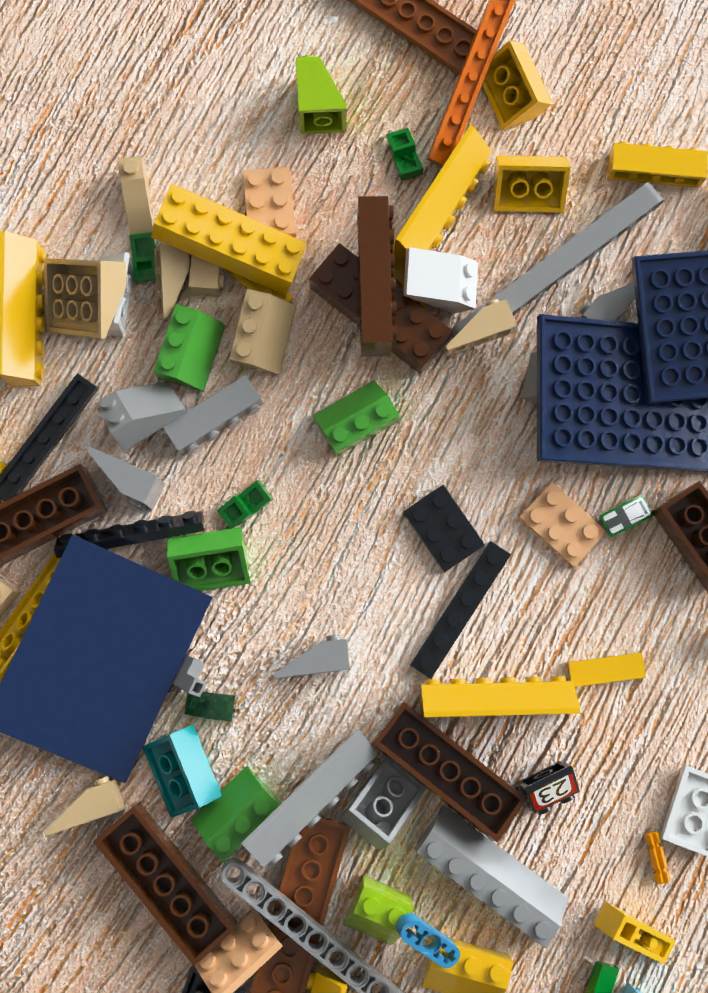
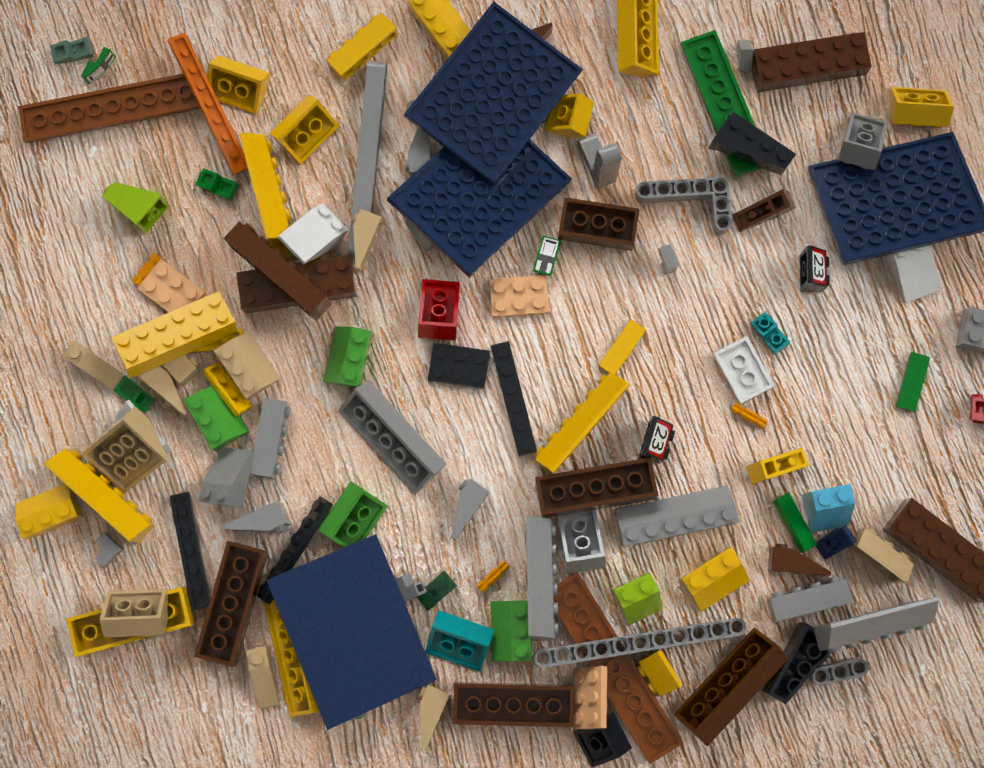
camera: 40 degrees left, 0 degrees up
green slope [217,480,274,529] -> none
dark azure beam [396,913,460,968] -> none
none -> light orange axle [132,253,162,286]
none -> yellow tile [202,362,252,417]
none -> light grey slope [338,380,446,495]
none -> red slope [418,279,460,341]
none -> light orange axle [477,560,510,592]

